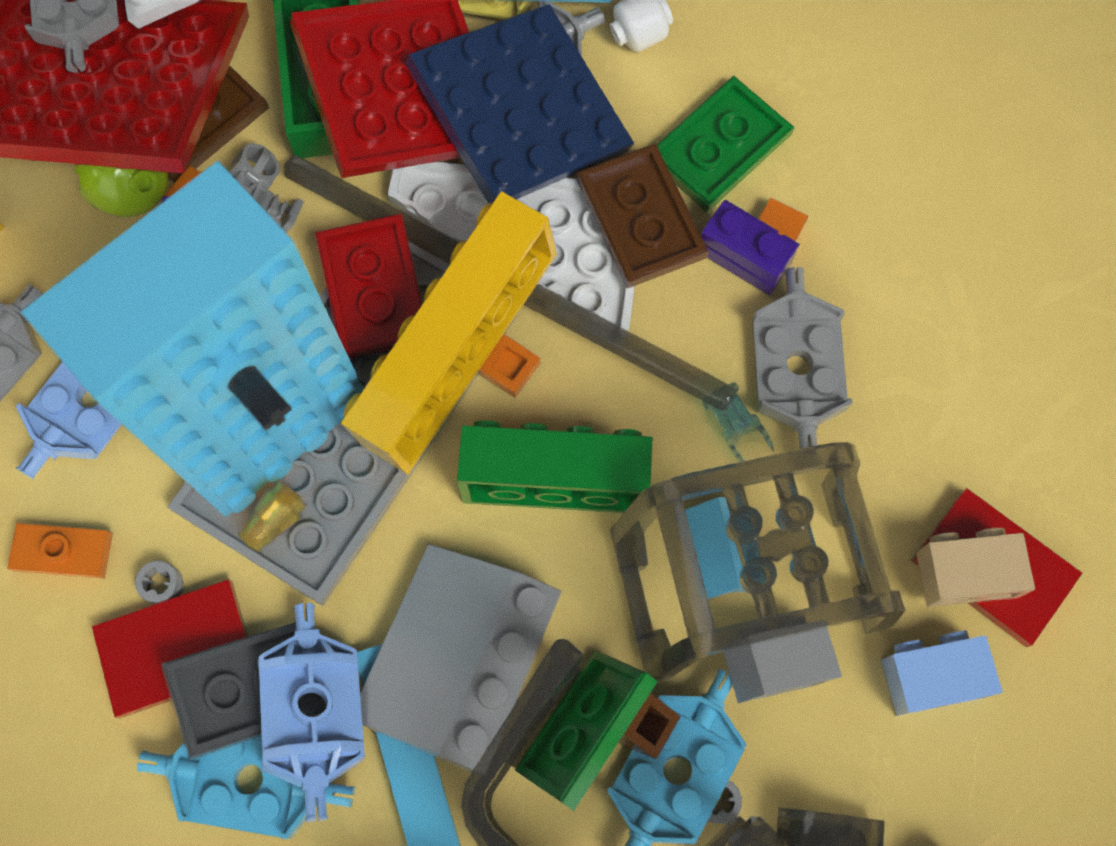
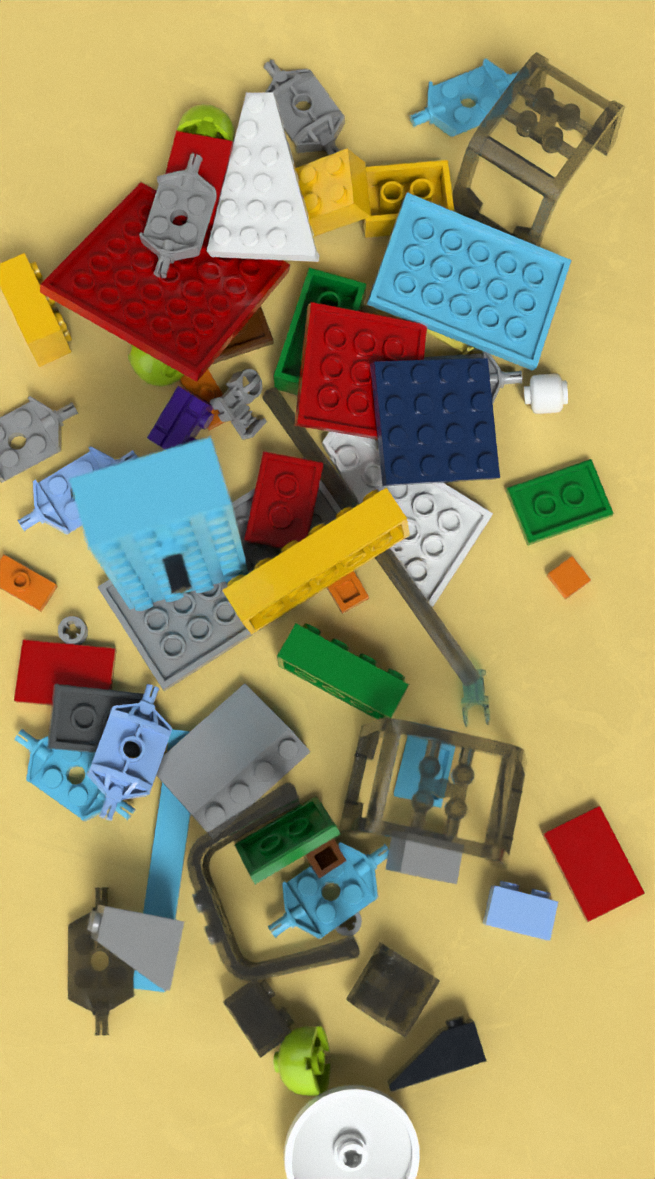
camera: 25 degrees right, 5 degrees up
clear yellow cone [238,481,307,552] -> none
reddish brown tile [577,143,709,289] -> none
dark purple brick [701,199,800,296] -> none
light grey plate [752,267,852,457] -> none
tan brick [916,528,1036,607] -> none

